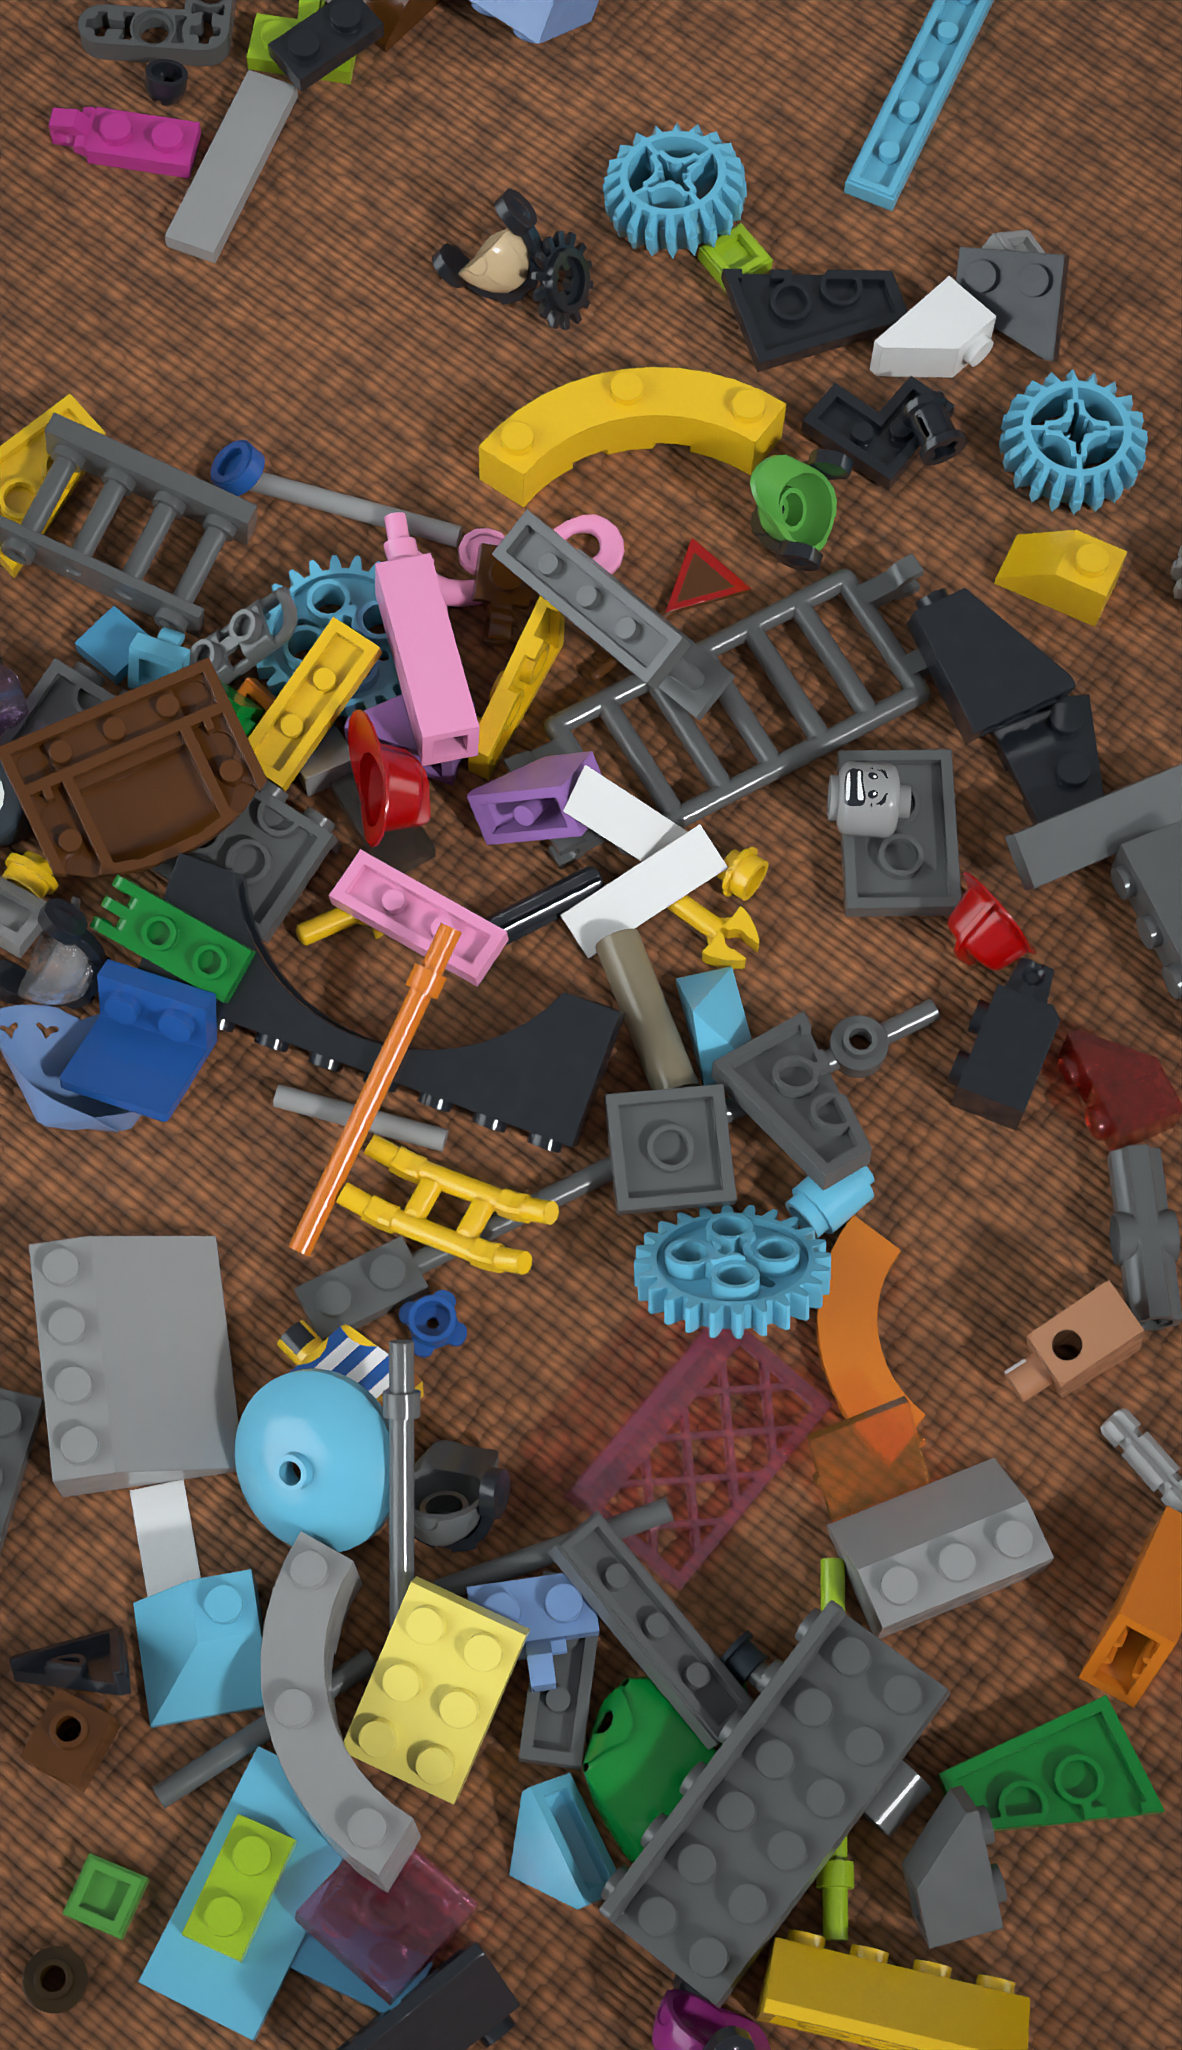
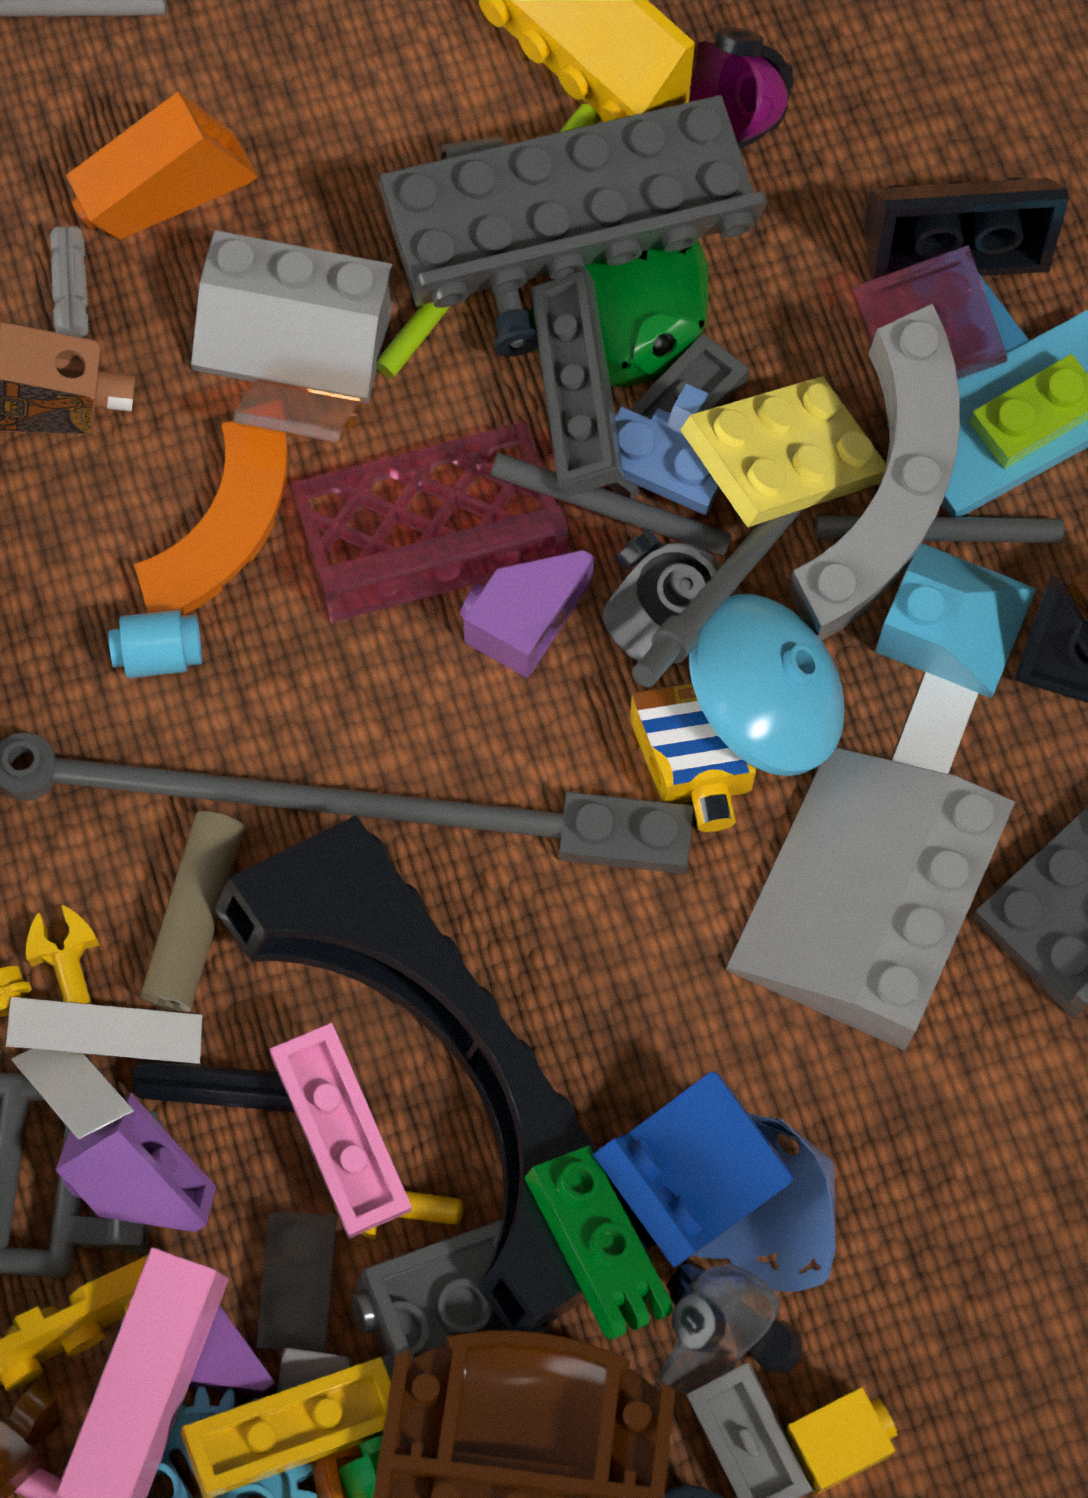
camera: 145 degrees left, 0 degrees up
yellow plate [2,851,58,899] -> none
light grey bar [273,1084,449,1152] -> none
orange bar [288,923,462,1256] -> none
yellow piece [335,1133,559,1275] -> none
red piece [348,709,431,847] -> none
blue plate [399,1290,467,1358] -> none
medium azure slope [509,1773,616,1910] -> none
dark grey plate [604,1084,737,1215] -> none
medium azure gear [634,1205,831,1339] -> none
medium azure slope [676,966,752,1086] -> none
dark grey wing [711,1011,872,1191] -> none
dark grey slope [902,1785,1007,1949] -> none
green wing [936,1695,1165,1832] -> none
none -> medium lavender slope [460,550,594,679]

